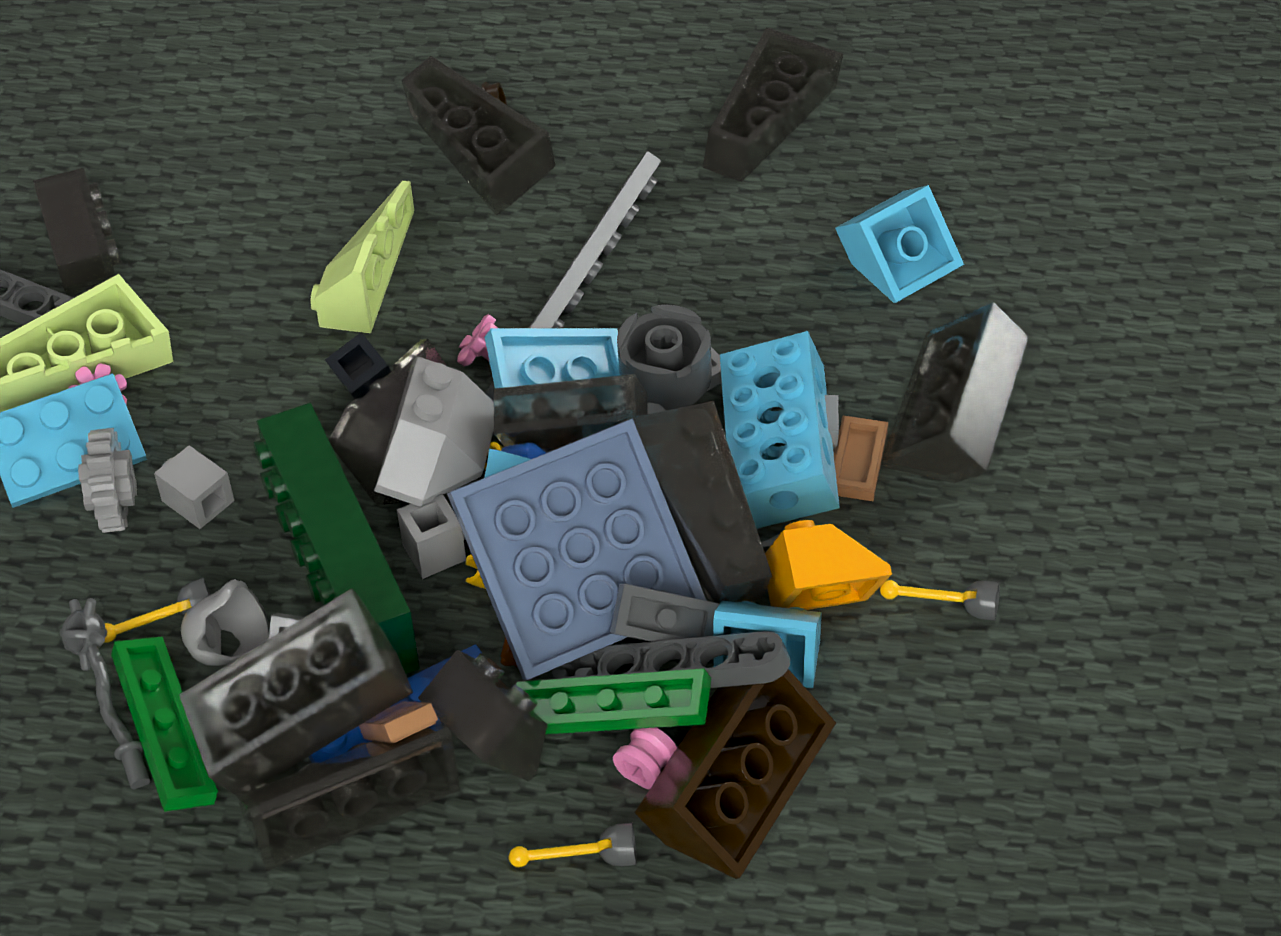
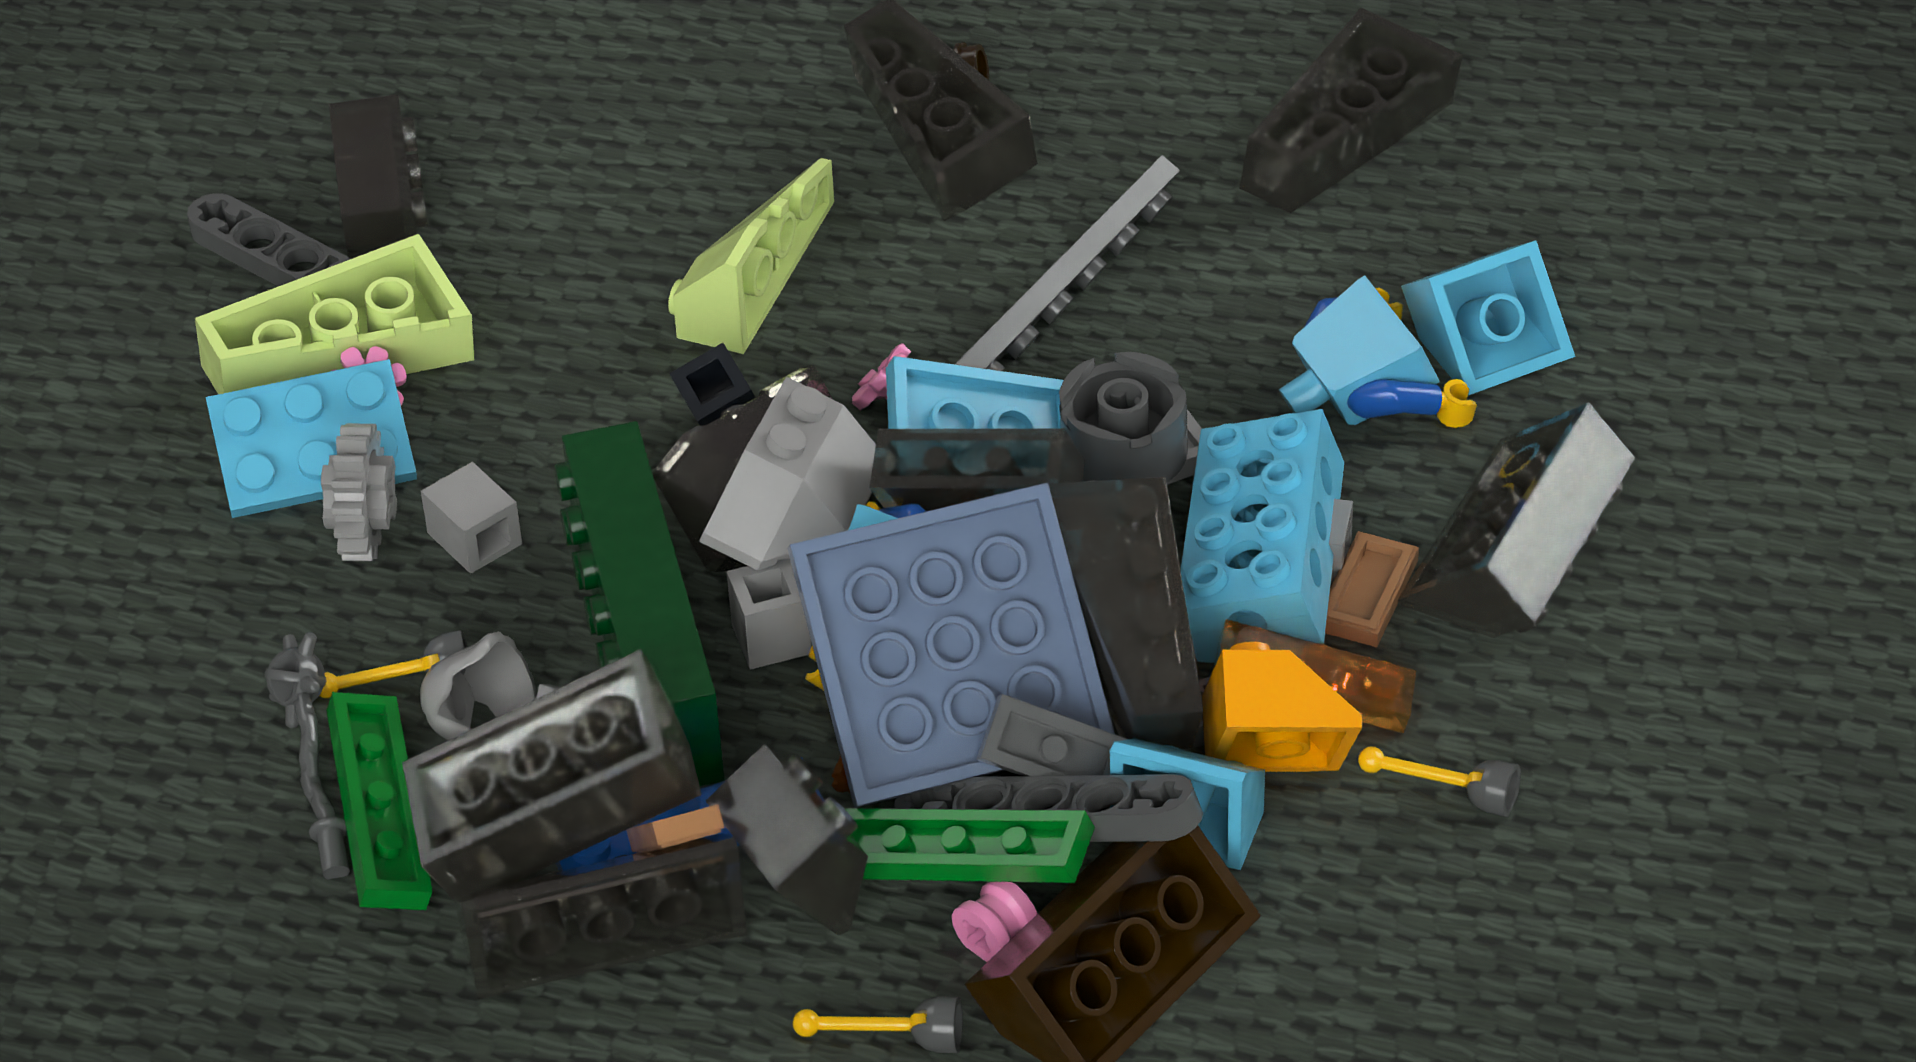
camera: 10 degrees right, 5 degrees down
none -> clear orange plate [1214,619,1416,733]
none -> medium azure torso [1279,275,1477,428]

